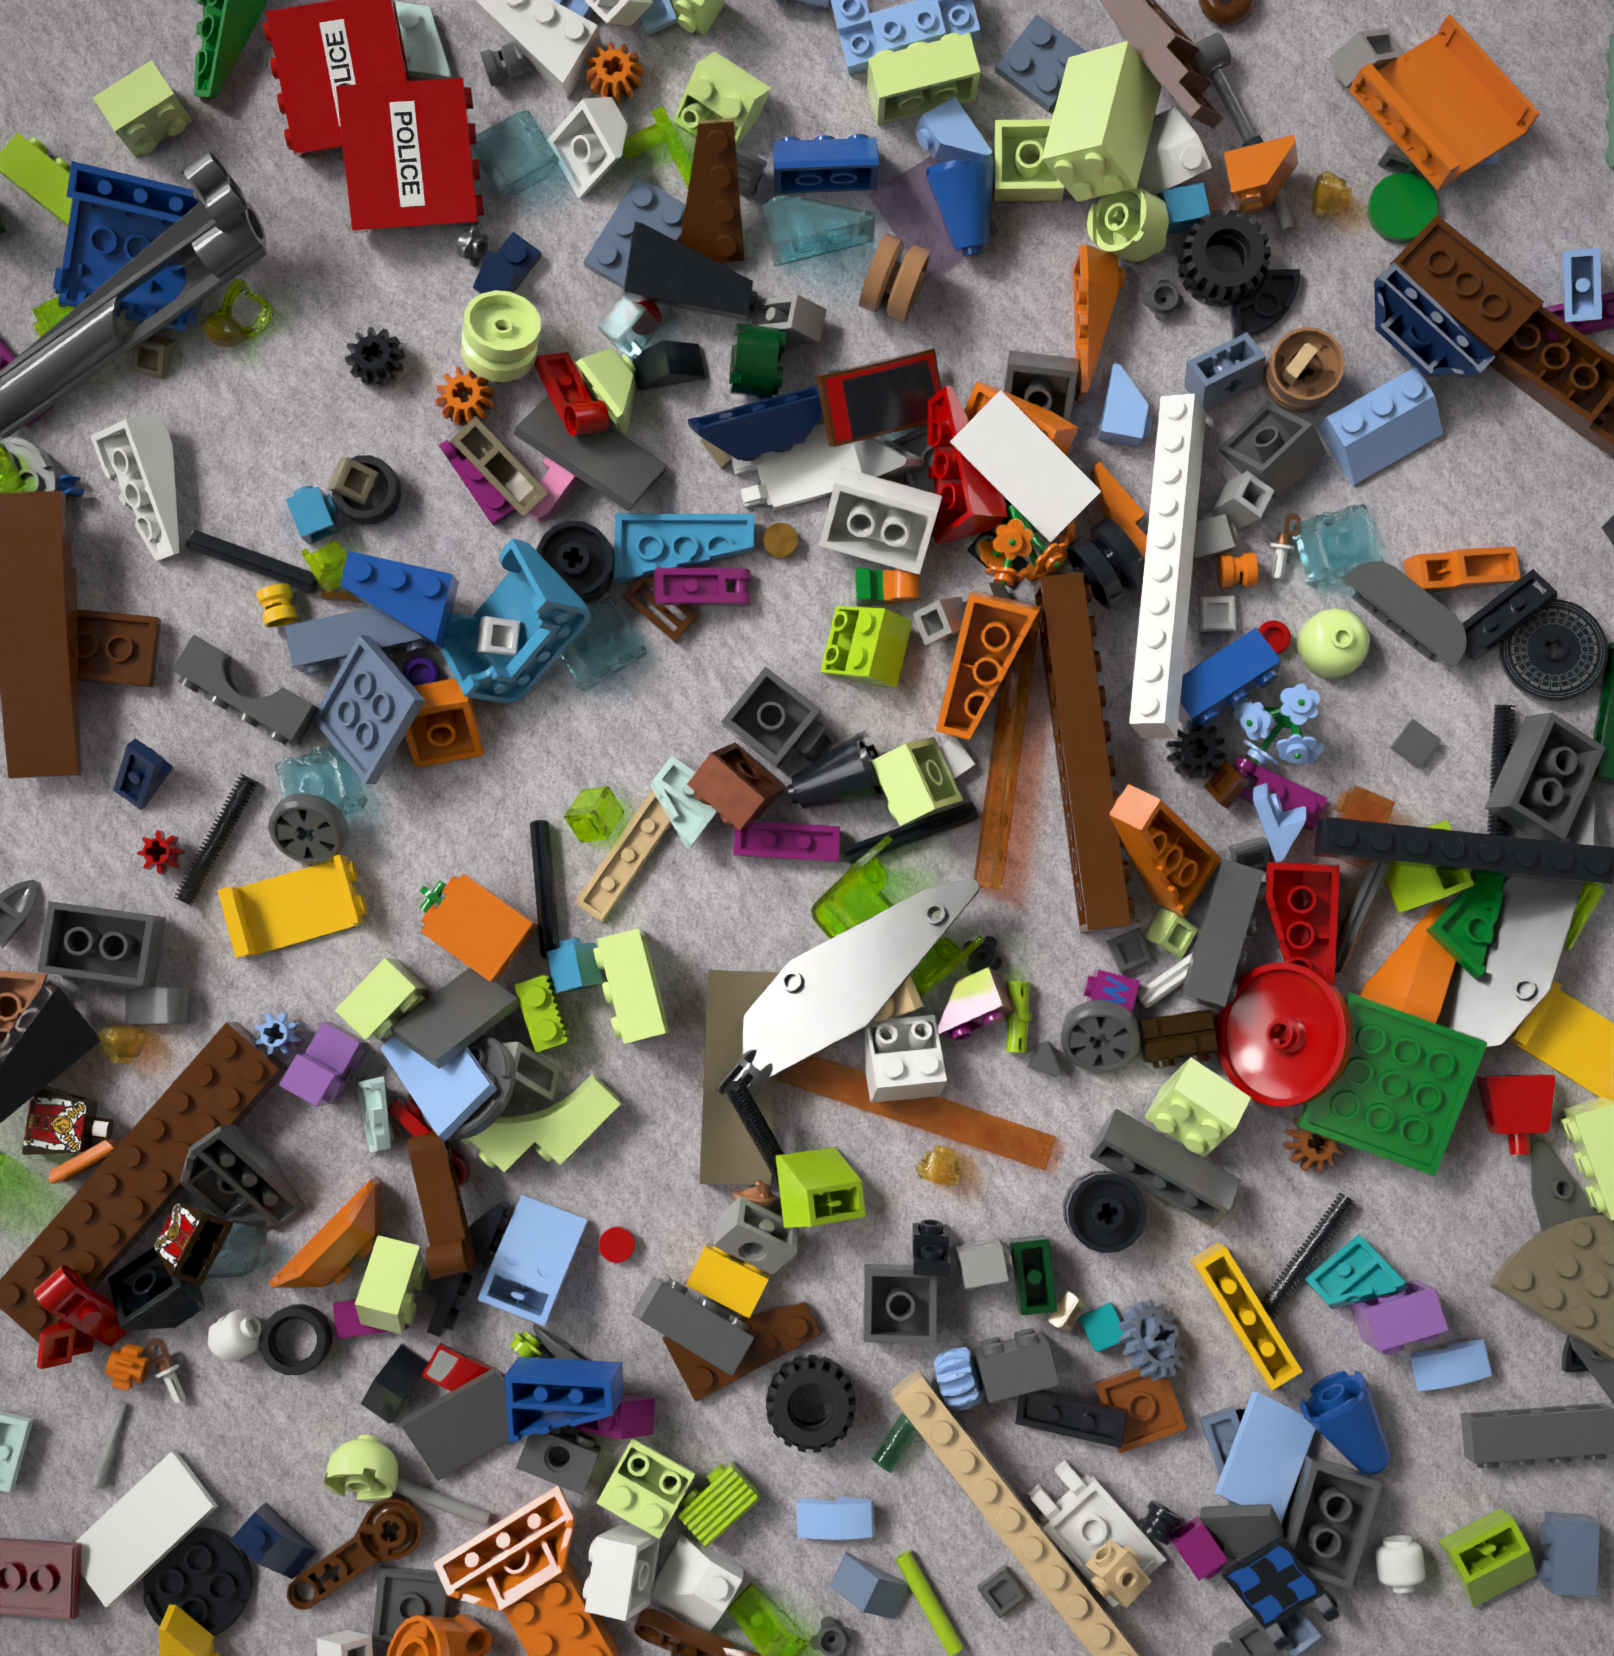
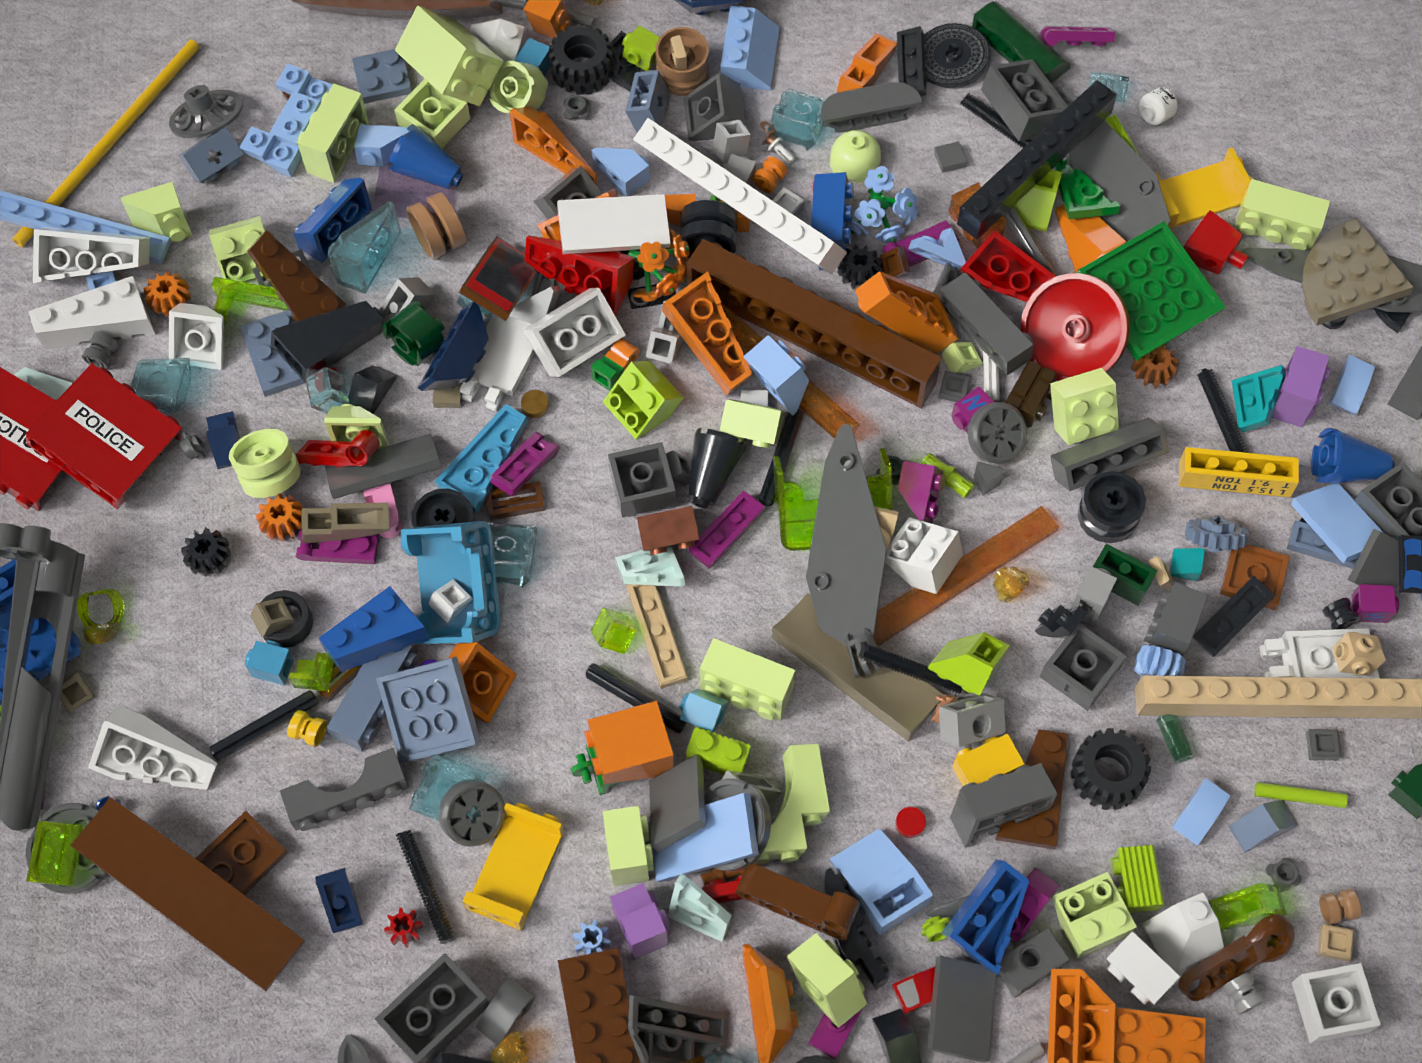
camera: 55 degrees left, 20 degrees down
none -> lime brick [622,25,660,71]
none -> light blue slope [744,335,809,415]

